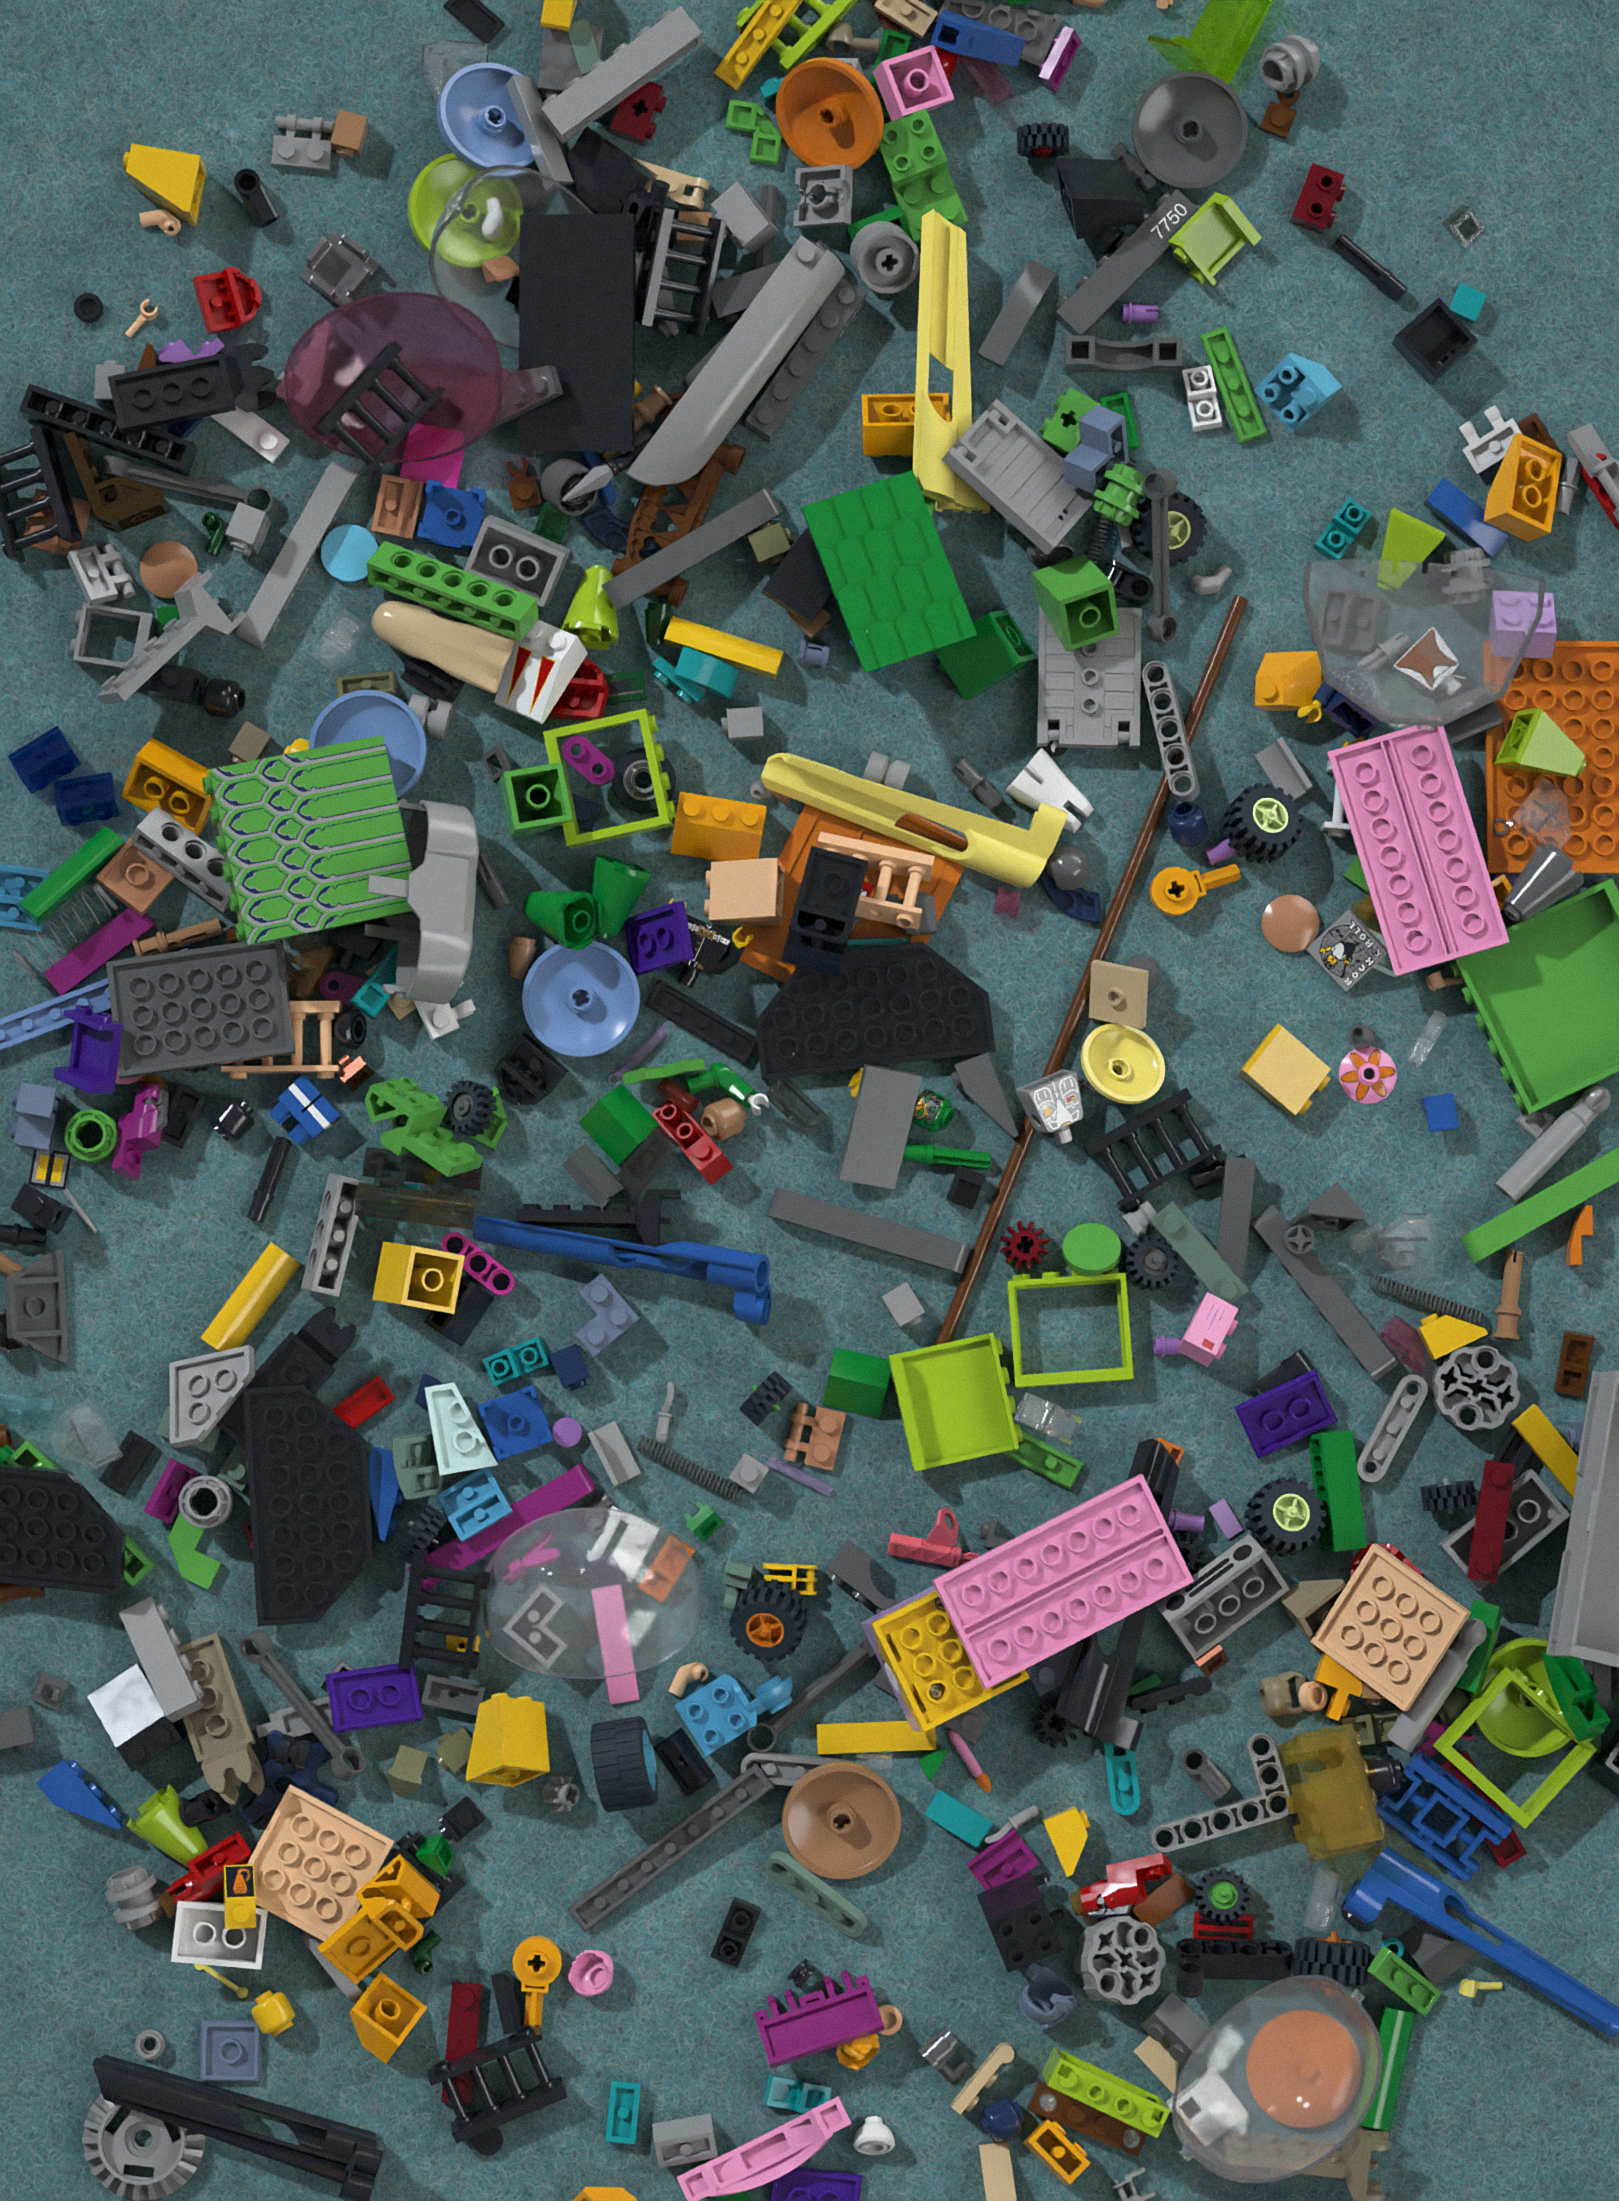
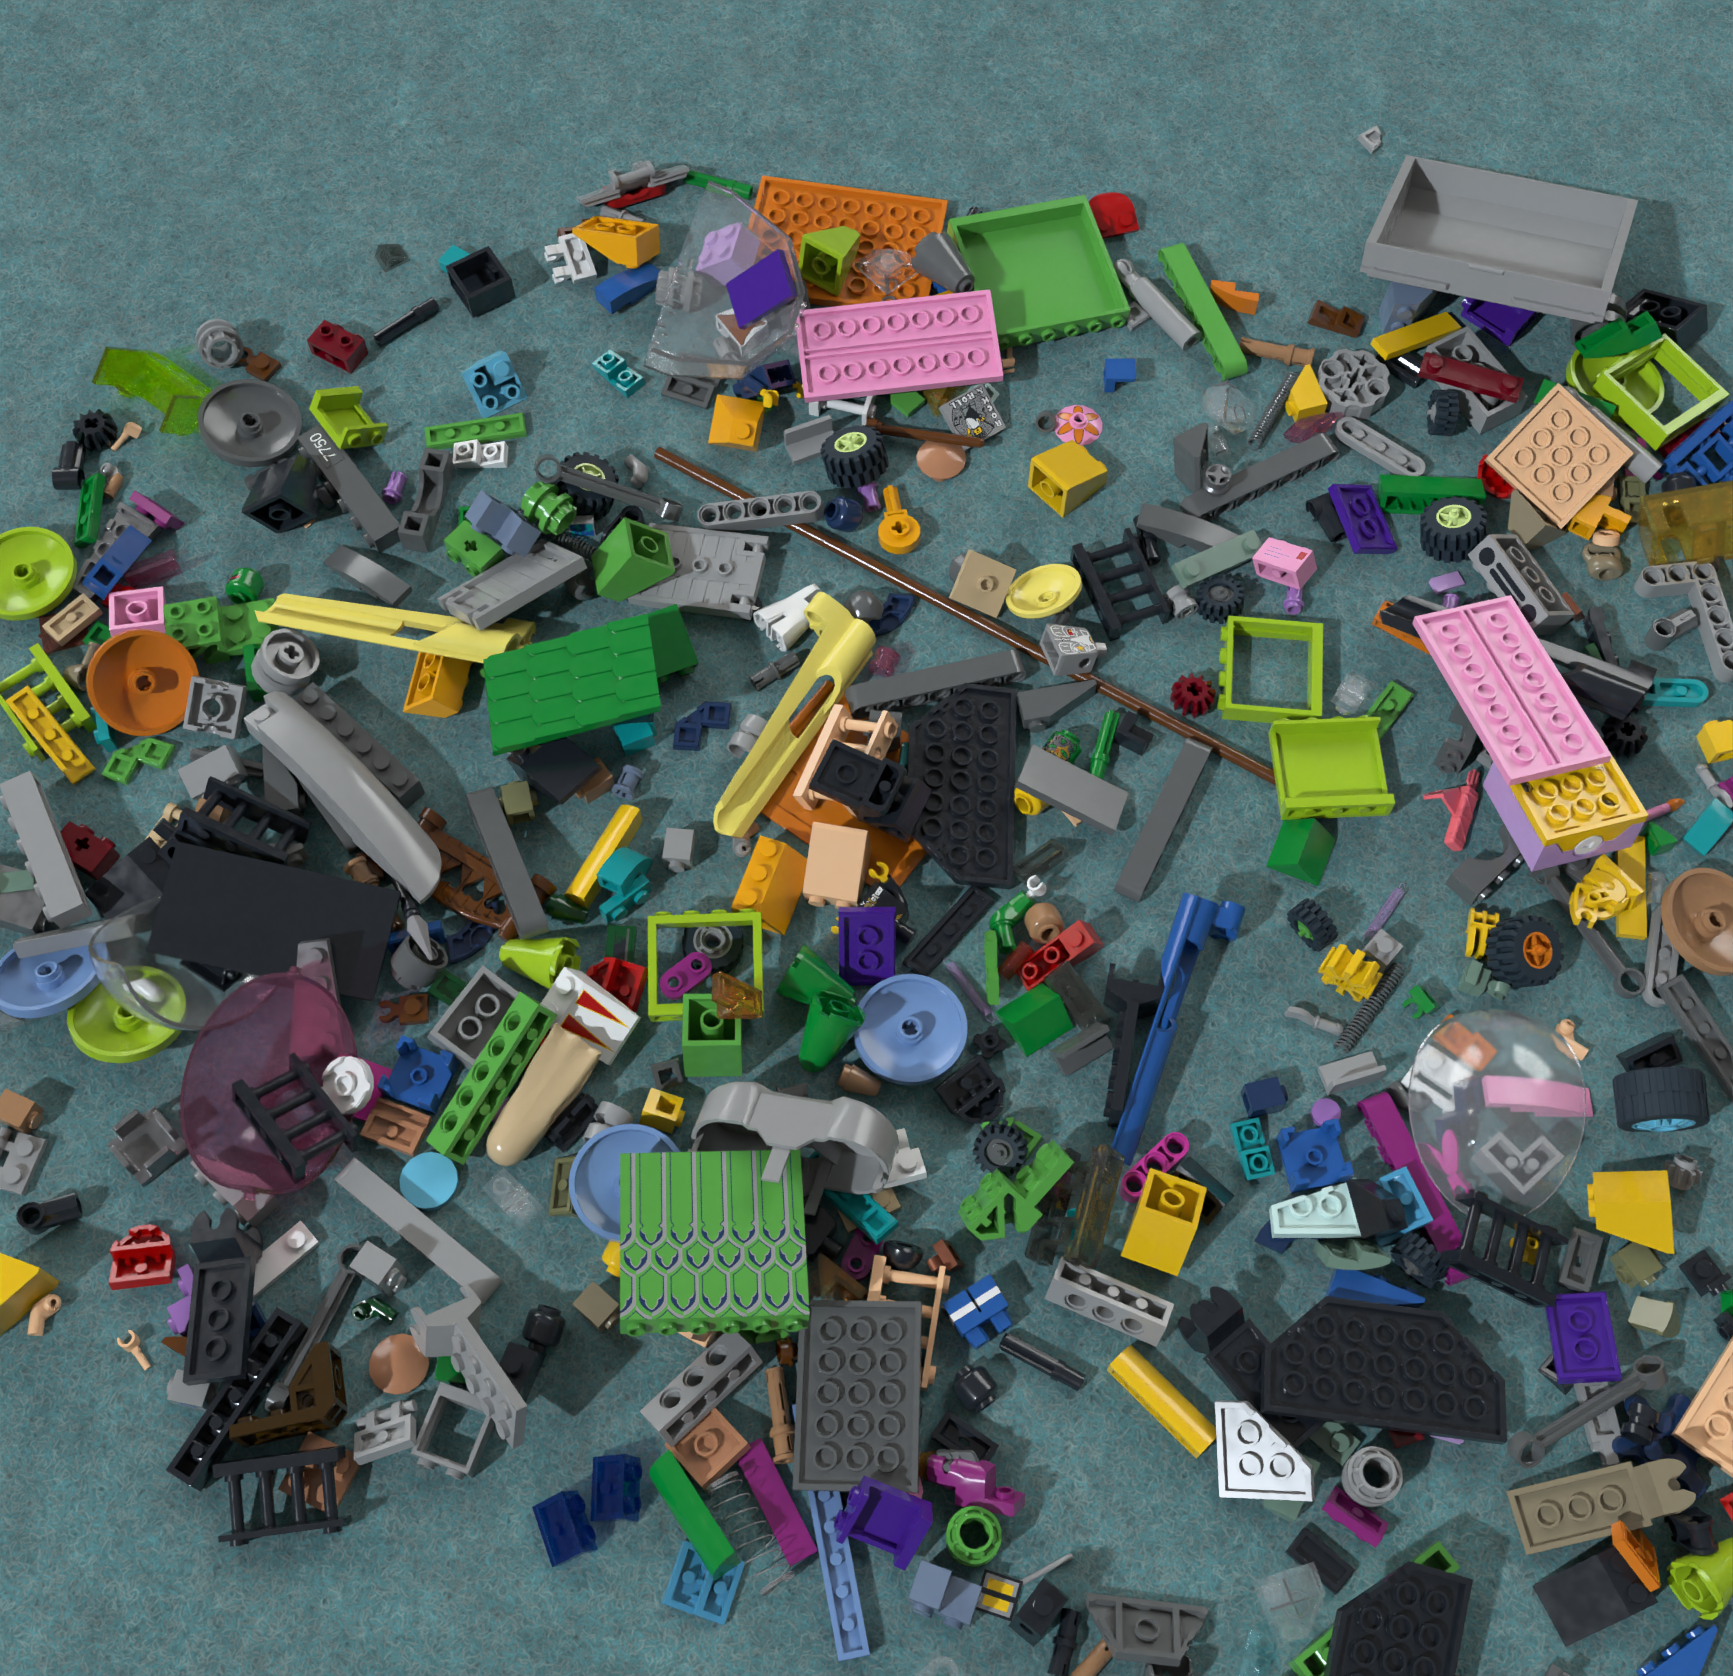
camera: 75 degrees left, 20 degrees down
black tile [74,293,104,323] -> none
light grey brick [119,1597,205,1723] -> none
light orange slope [121,738,213,837] -> none
bright green tile [168,1512,222,1590] -> none
red tile [332,1374,396,1429] -> none
nougat slope [481,256,519,284] -> none
sand blue brick [575,1273,640,1357] -> none
dark azure brick [674,1672,794,1756] -> none
nougat plate [784,1402,846,1471] -> none
light grey brick [881,1282,925,1330] -> none
black wheel [1017,122,1069,158] -> none
bright green tile [1062,1223,1121,1276] -> none
lime slope [1377,507,1446,593] -> none
clear axle [1406,1010,1450,1067] -> none
none -> green head [225,567,264,604]
none -> white tile [322,1056,374,1115]
none -> yellow brick [639,1088,686,1134]
none -> dark blue tile [673,701,732,751]
none -> clear orange slope [712,971,762,1019]
none -> dark purple tile [726,249,797,330]
none -> dark grey beam [844,650,1027,719]
none -> reddish brown piece [866,418,985,448]
none -> black plate [973,1026,1007,1059]
none -> yellow gear [1318,944,1383,1002]
none -> black slope [1346,1179,1408,1239]
none -> yellow piece [1569,854,1645,929]
none -> orange tile [1611,1520,1661,1592]

